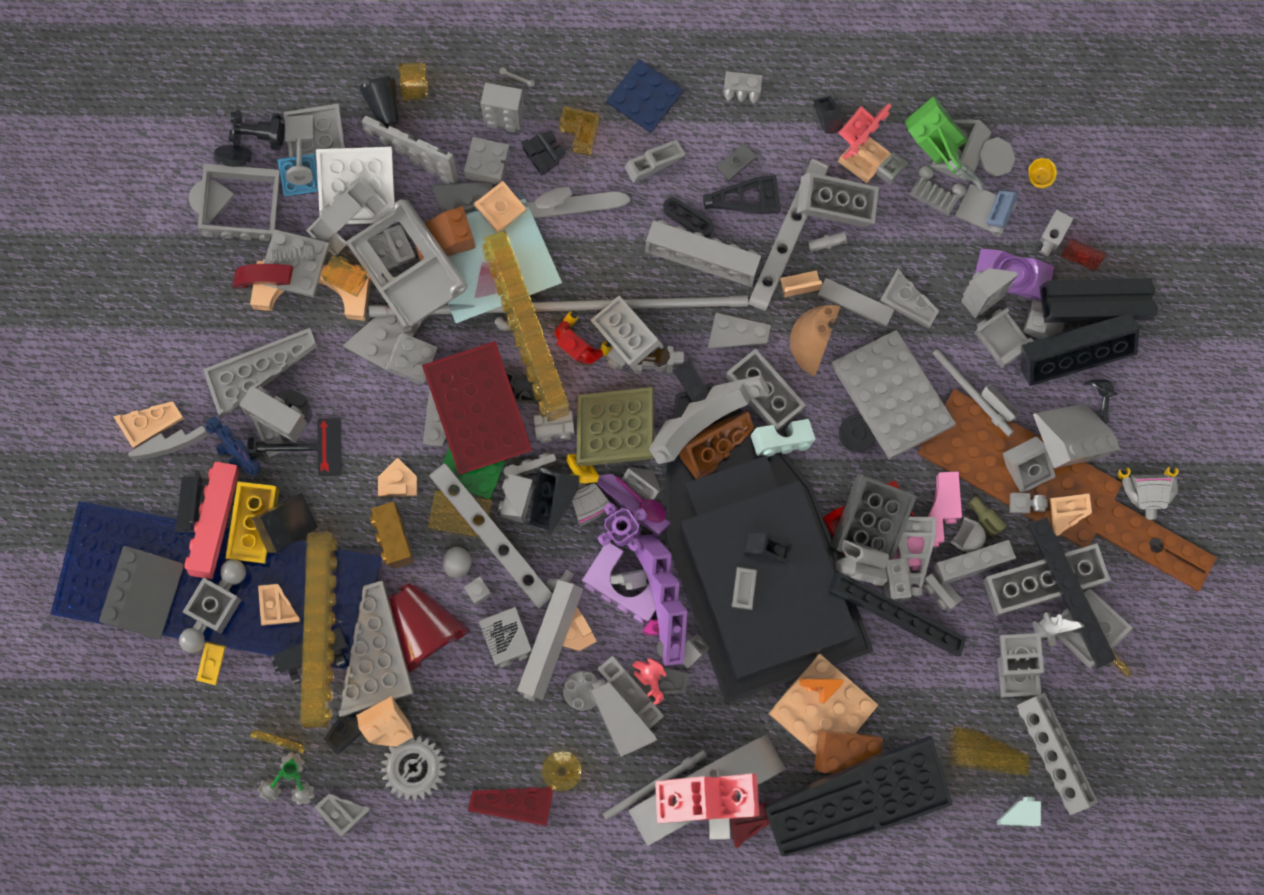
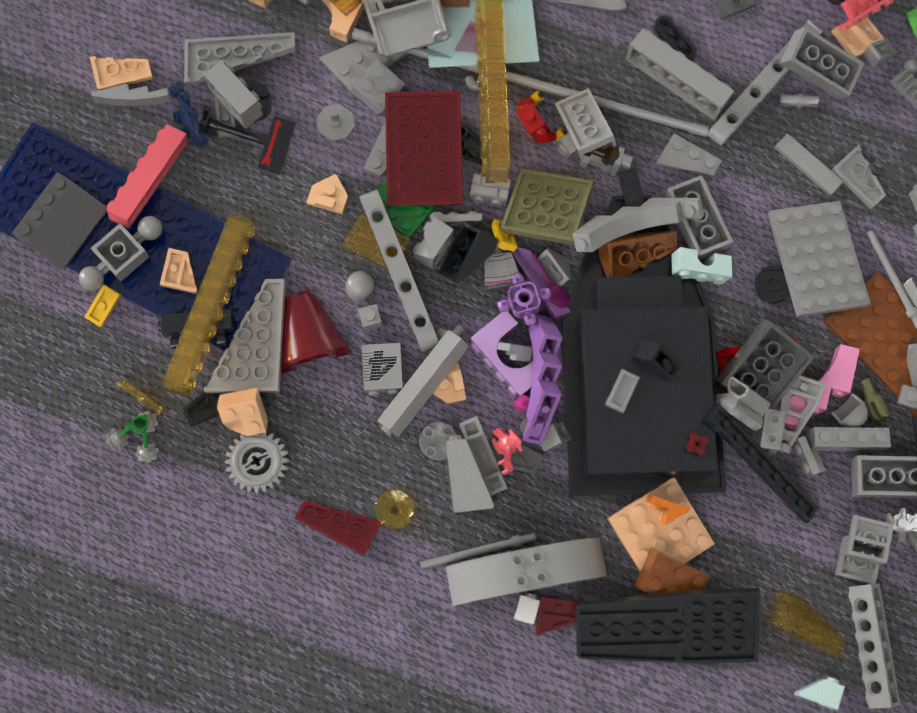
camera: 15 degrees right, 0 degrees up
black panel [176,471,202,533] -> none
yellow slope [226,482,280,563] -> none
black slope [252,493,318,553] -> none
light grey wing [314,794,370,837] -> none
pearl gold brick [369,502,415,570] -> none
coral bracket [655,774,759,823] -> none
black plate [703,175,781,214] -> none
light nougat panel [780,271,822,297] -> none
medium nougat cone [790,305,841,376] -> none
none -> light grey piece [316,104,355,141]
none -> dark red plate [686,433,708,455]

